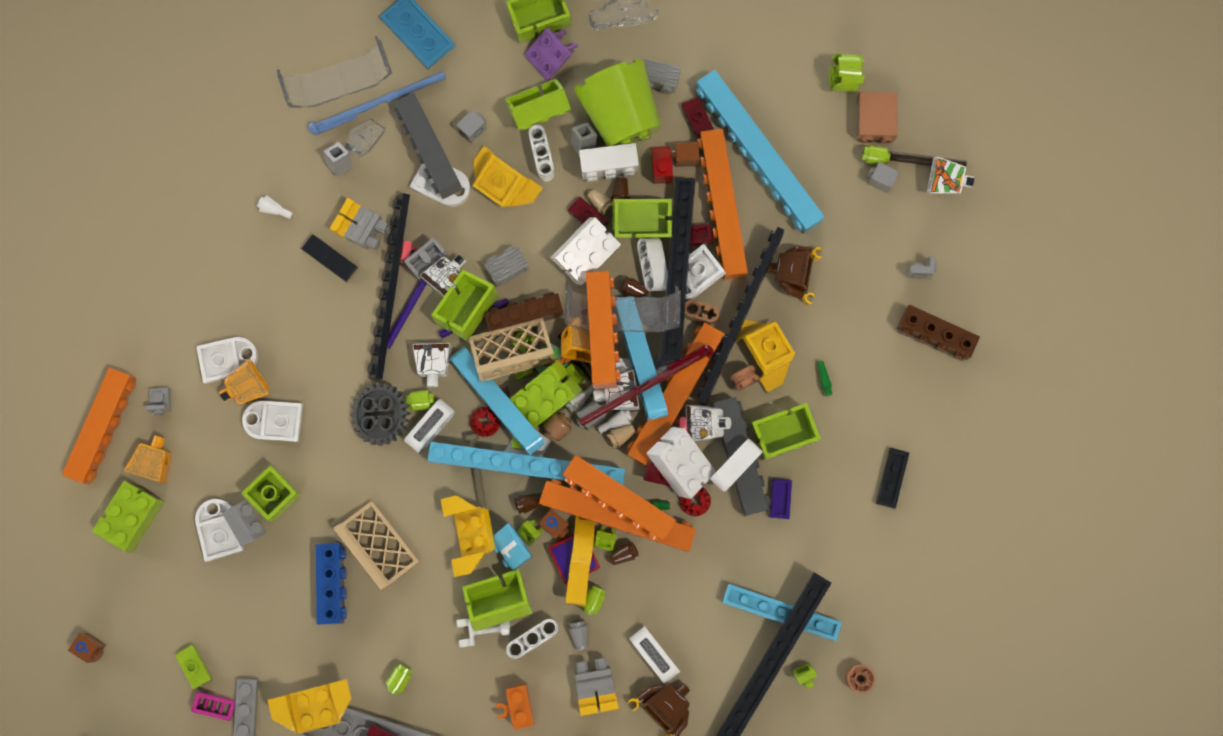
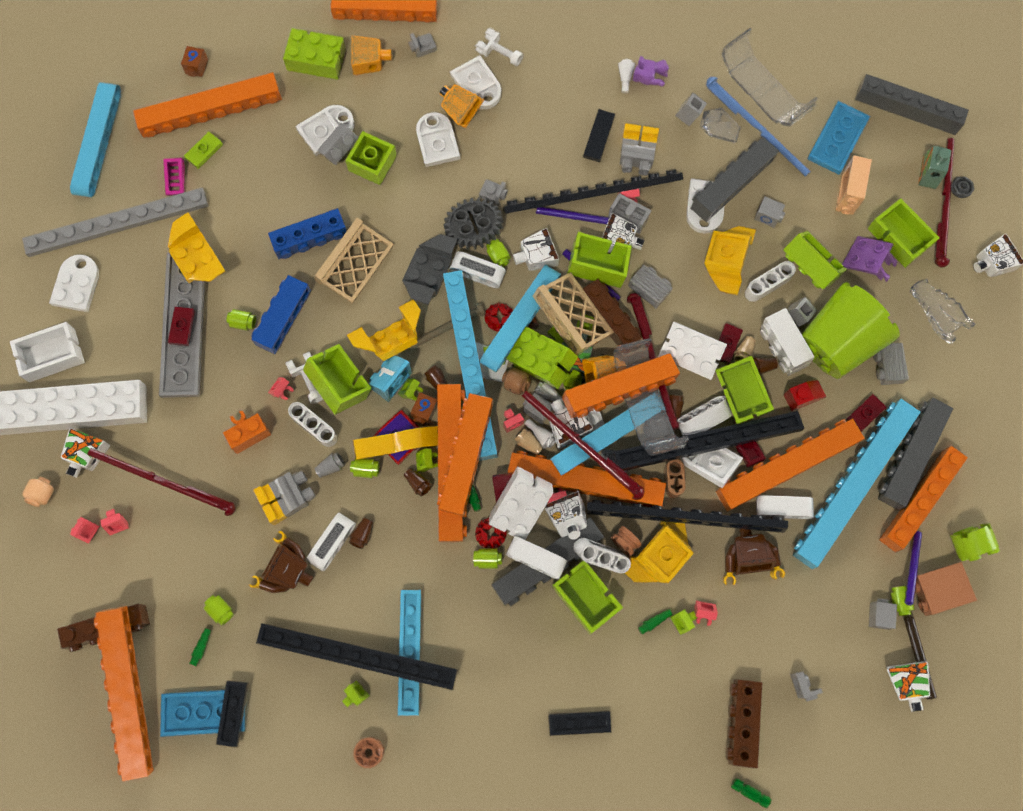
camera: 65 degrees right, 5 degrees down
dark orange brick [672,142,699,167] -> none
dark purple tile [769,479,792,519] -> none
none -> orange brick [133,72,282,138]
none -> blue brick [251,275,311,354]
none -> coral tile [268,377,294,400]
none -> reddish brown cone [349,518,373,549]
none -> dark grey piece [402,234,457,305]
none -> lime brick [473,548,502,569]
none -> white bar [475,28,523,66]
none -> light grey bracket [479,179,508,205]
none -> coral tile [503,408,524,433]
none -> white beam [573,538,631,574]
none -> dark red bar [627,293,679,430]
none -> medium lavender animal [633,56,669,87]
none -> lime tile [670,609,698,635]
none -> coral tile [694,601,718,626]
none -> green axle [731,778,772,808]
none -> white beam [756,495,814,519]
none -> light nougat window [835,155,872,215]
none -> dark grey brick [878,397,954,510]
none -> orange brick [879,446,968,552]
none -> dark purple piece [905,531,922,605]

